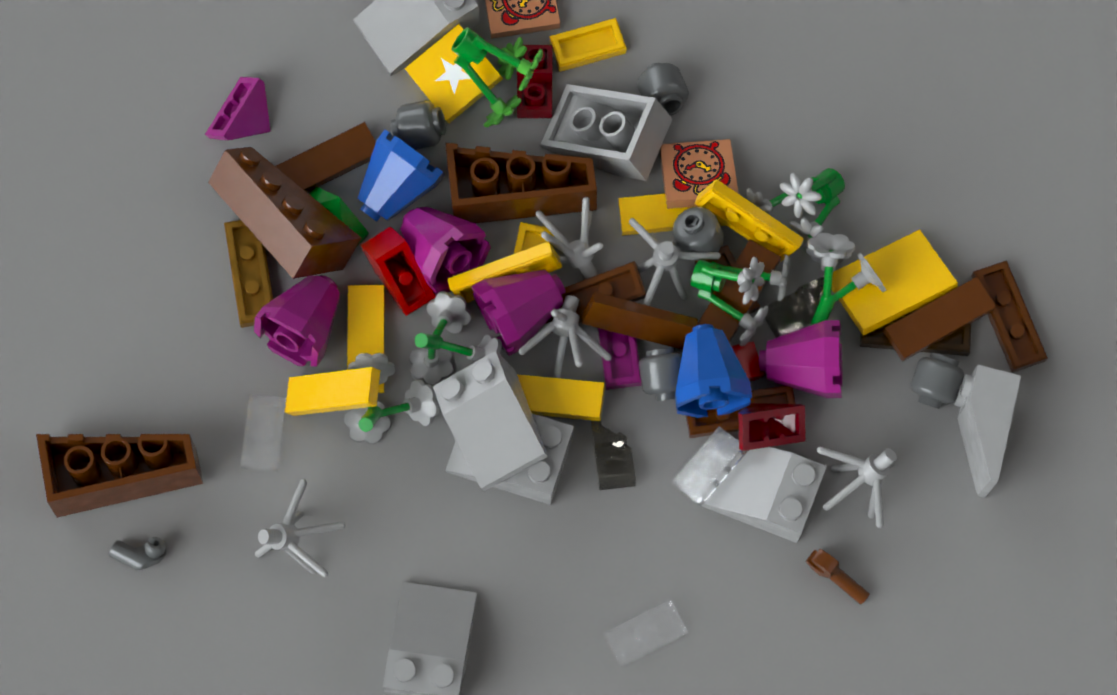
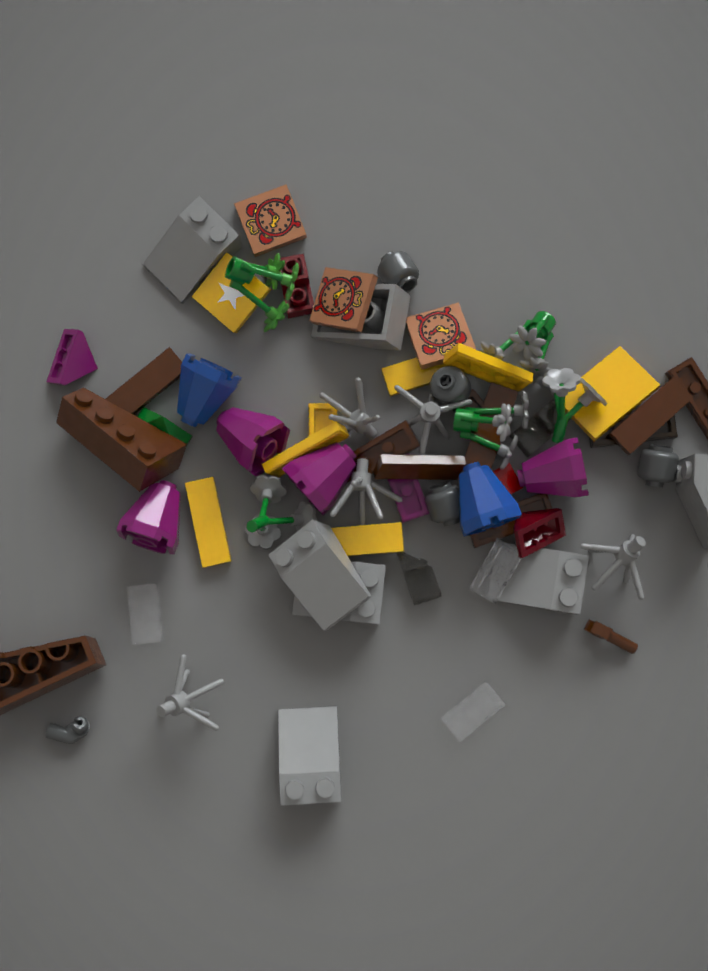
camera: 10 degrees left, 10 degrees up
pearl gold tile [224,220,273,328] -> none
yellow tile [285,367,381,416] -> none
light grey plant [344,353,440,444] -> none
red slope [360,226,436,316] -> none
dark grey head [391,100,446,150] -> none
reddish brown wedge [445,143,597,224] -> none
yellow tile [549,18,627,72] -> none
none -> nougat tile [309,267,378,333]

